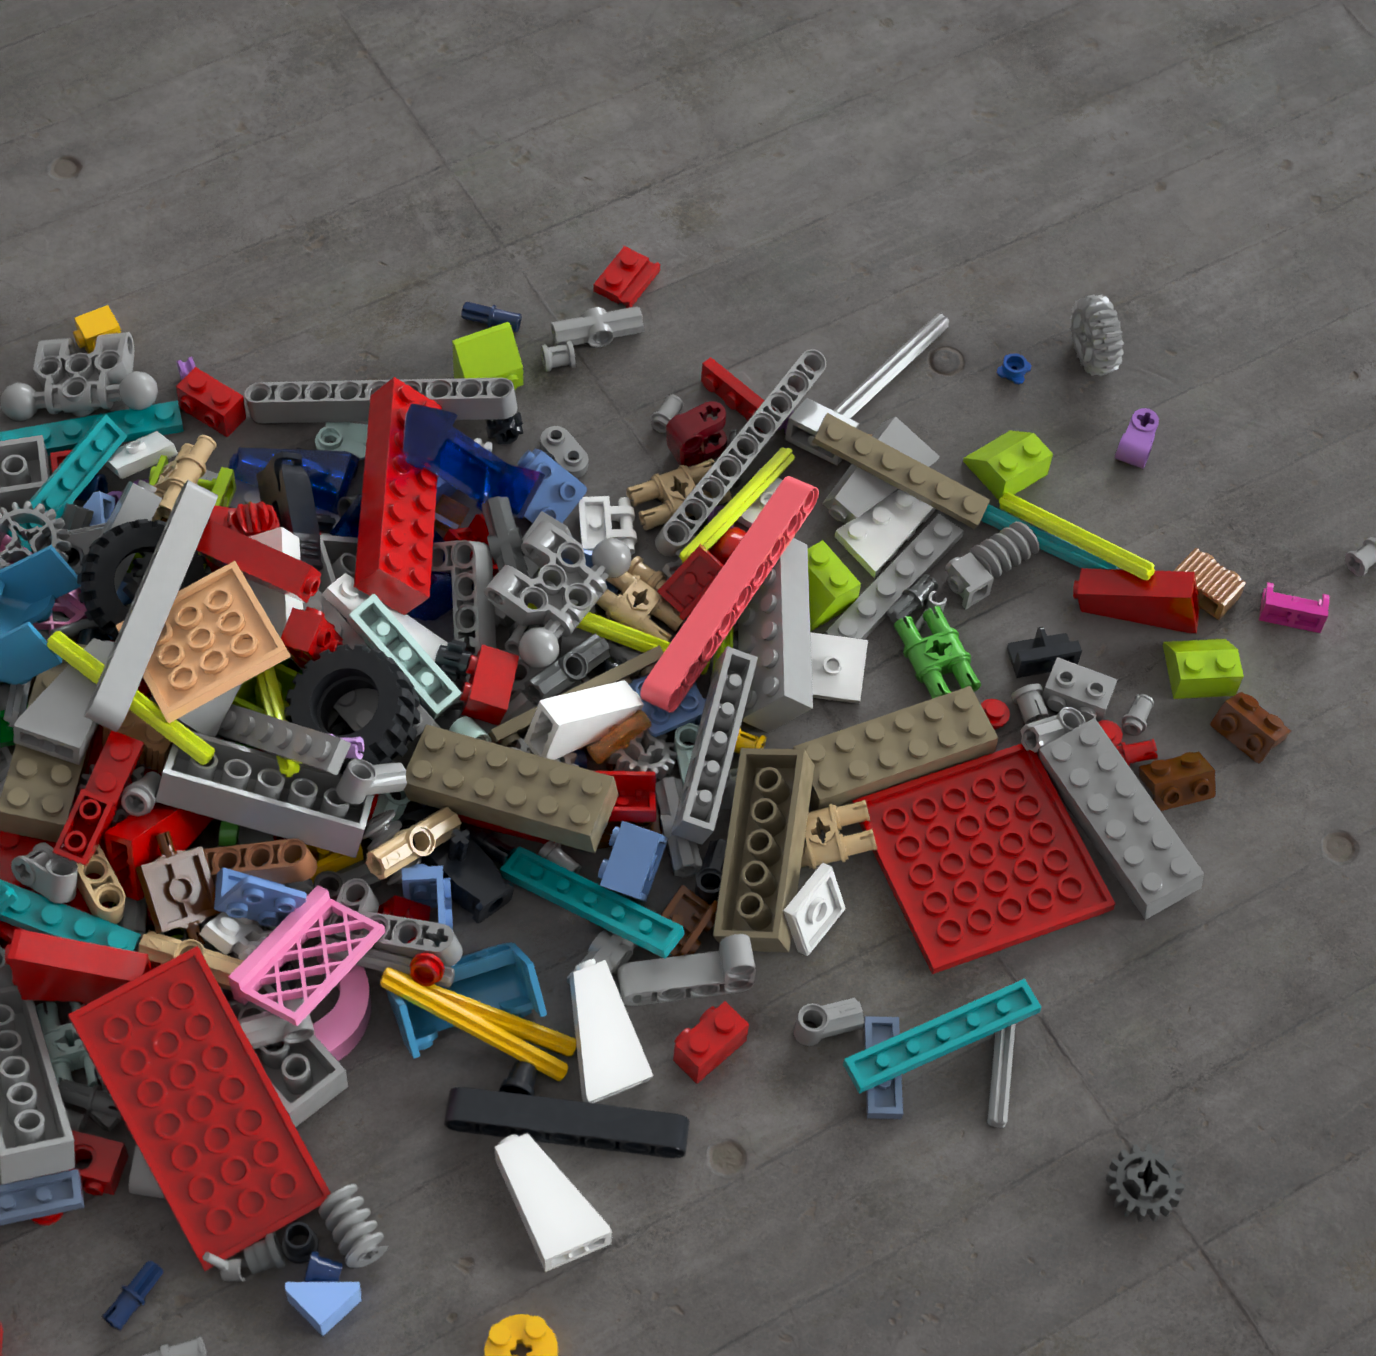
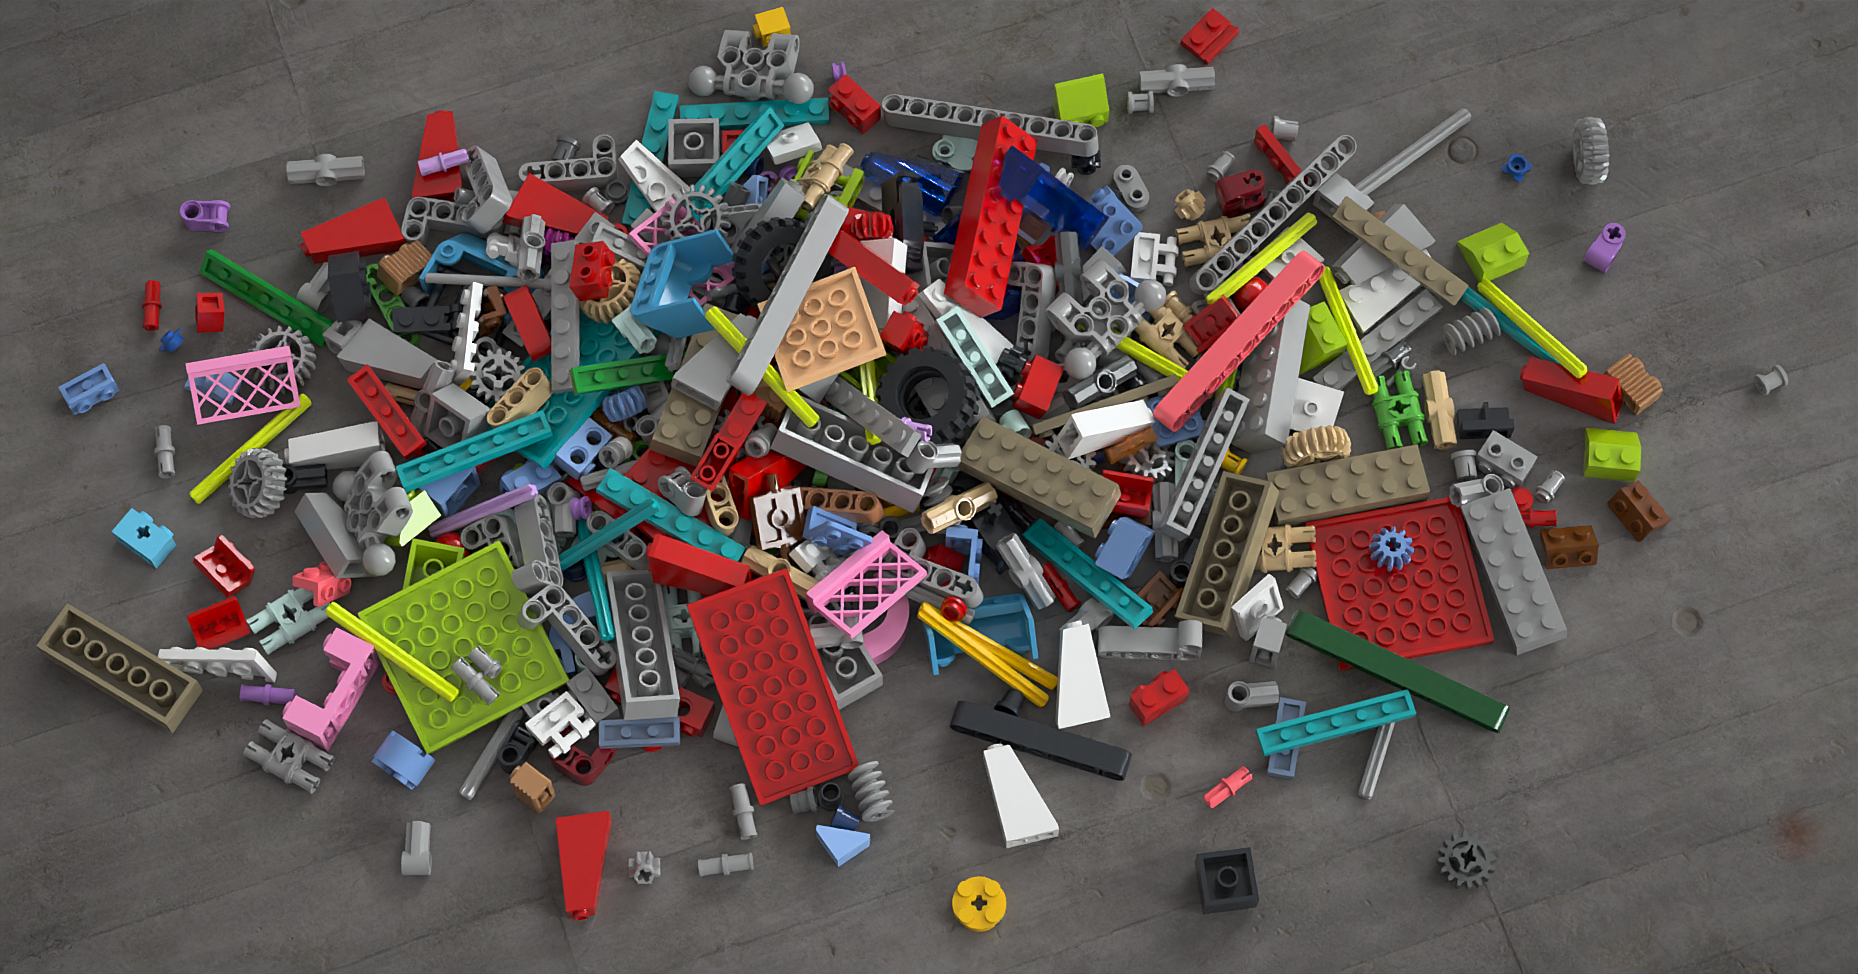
camera: 15 degrees right, 10 degrees up
dark blue axle [101,1260,163,1331] -> none
light grey hand [203,1252,248,1281] -> none
dark blue axle [461,302,522,333] -> none
light grey brick [945,552,994,610] -> none
red plate [981,699,1010,730] -> none
dark pink hinge [1259,582,1330,633] -> none
none -> light grey pin [729,783,758,840]
none -> light grey piece [996,533,1056,610]
none -> red pin [1041,562,1081,613]
none -> tan gear [1175,189,1206,221]
none -> black brick [1195,847,1259,914]
none -> coral axle [1203,766,1253,808]
none -> light grey brick [1249,616,1287,669]
none -> light grey bush [1270,116,1299,141]
none -> tan gear [1281,425,1351,469]
none -> light grey pin [1285,567,1317,599]
none -> dark green beam [1285,609,1510,733]
none -> neon yellow axle [1319,266,1378,395]
none -> medium blue gear [1369,526,1414,572]
none -> tan piece [1422,370,1457,450]

